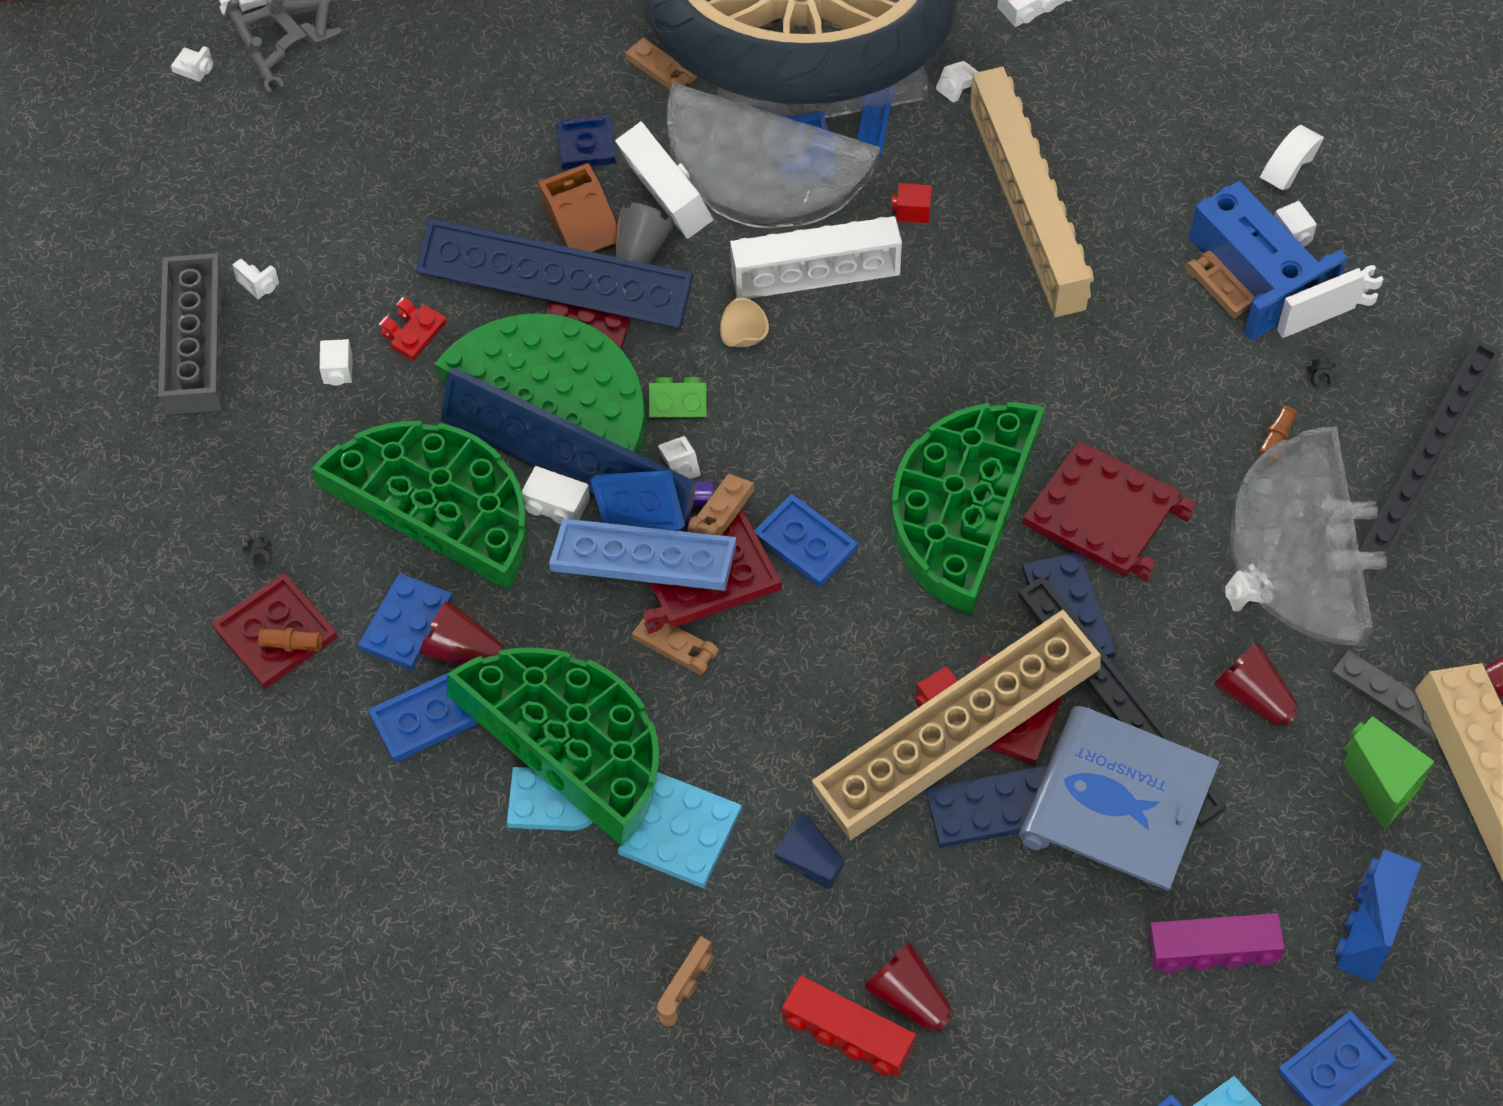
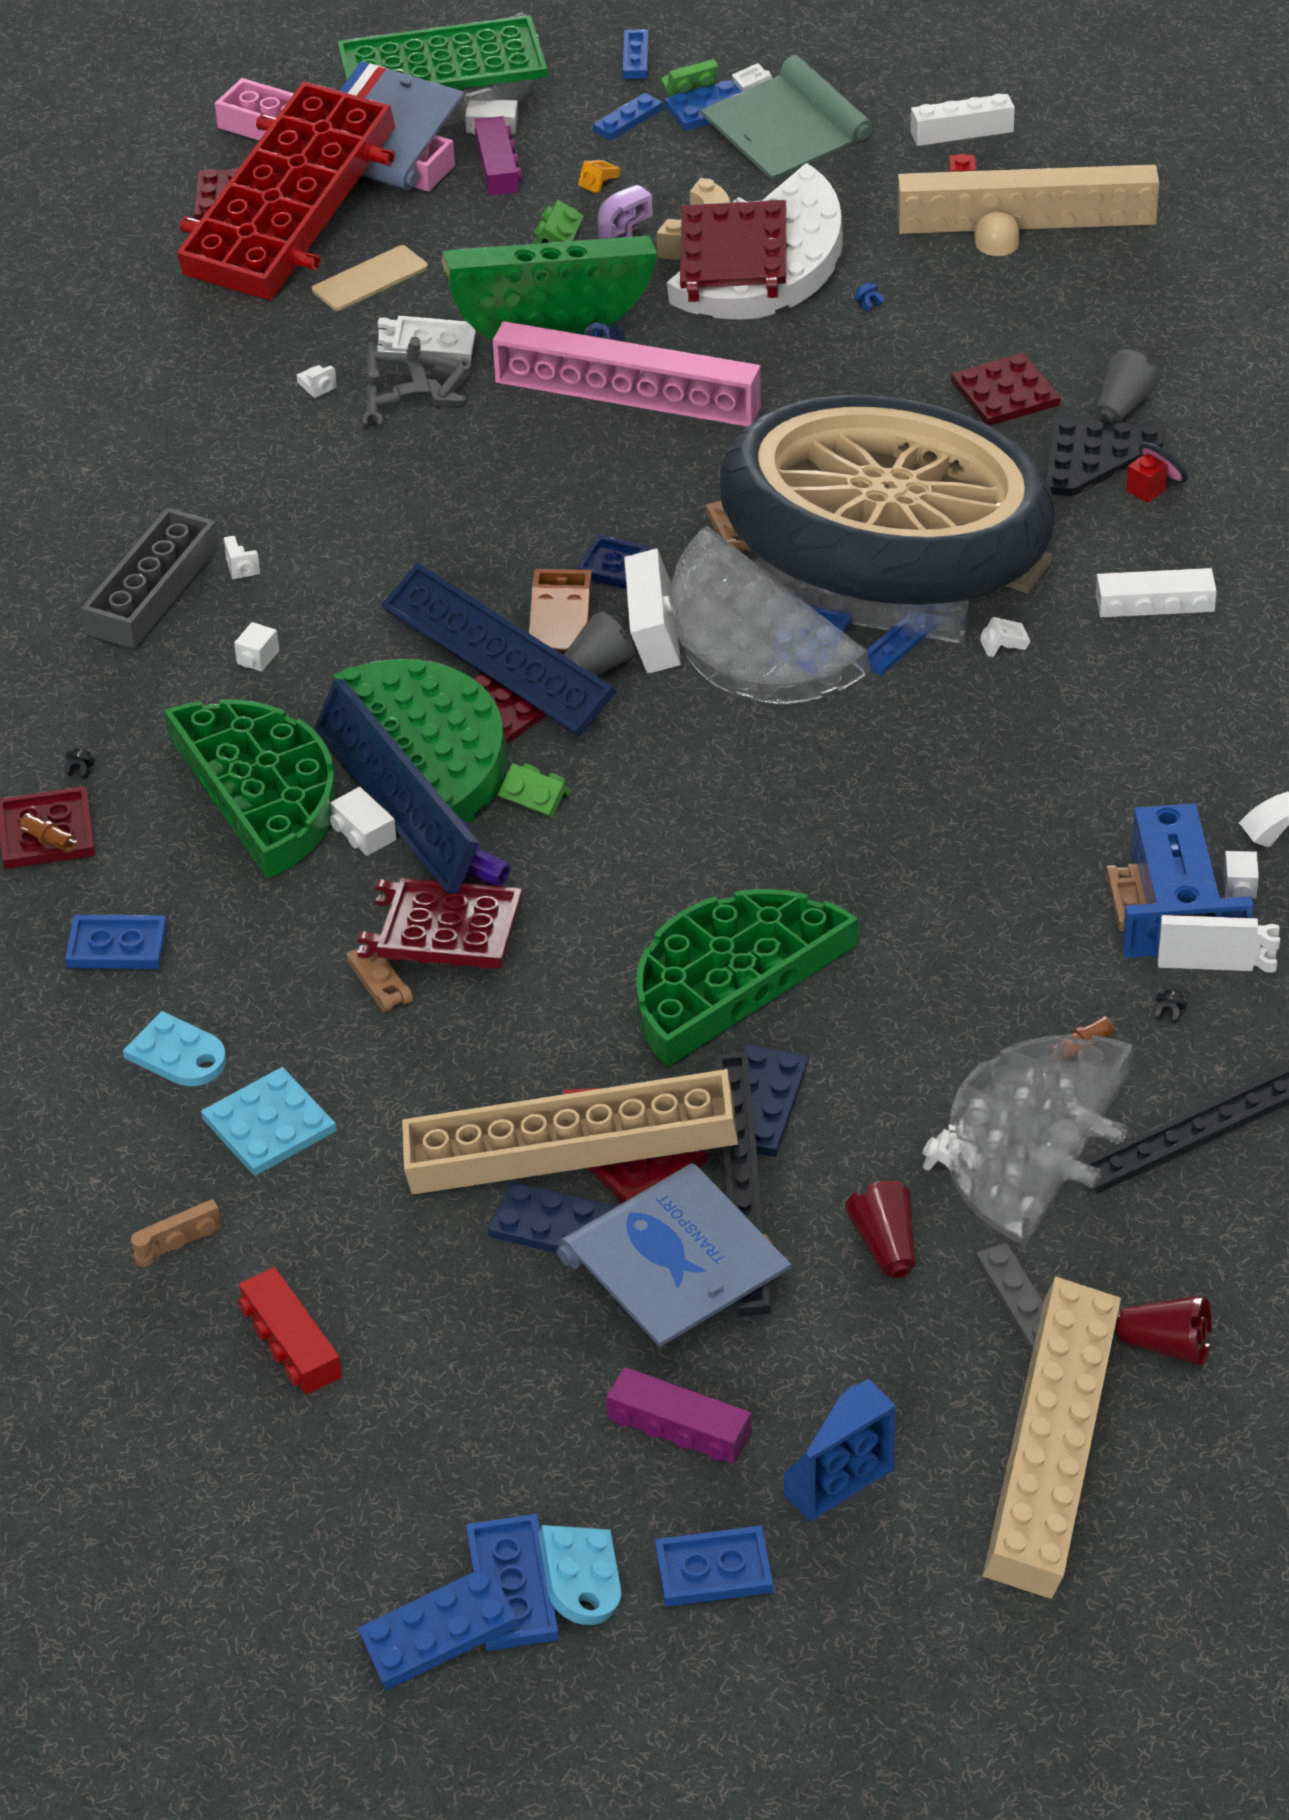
camera: 30 degrees right, 15 degrees down
blue plate [358,573,453,671] -> none
red plate [379,297,447,362] -> none
dark red cone [420,601,505,665] -> none
green brick [447,648,659,846] -> none
medium blue plate [549,519,737,591] -> none
blue plate [591,470,685,530] -> none
white bracket [658,436,700,479] -> none
medium nougat plate [688,473,755,536] -> none
tan helmet [720,297,769,347] -> none
white brick [730,216,902,299] -> none
blue plate [754,494,858,587] -> none
dark blue slope [775,812,845,889] -> none
dark red cone [864,942,952,1032] -> none
red brick [891,183,932,223] -> none
tan brick [969,67,1094,317] -> none
dark red plate [1022,441,1196,581] -> none
bright green slope [1343,716,1434,829] -> none

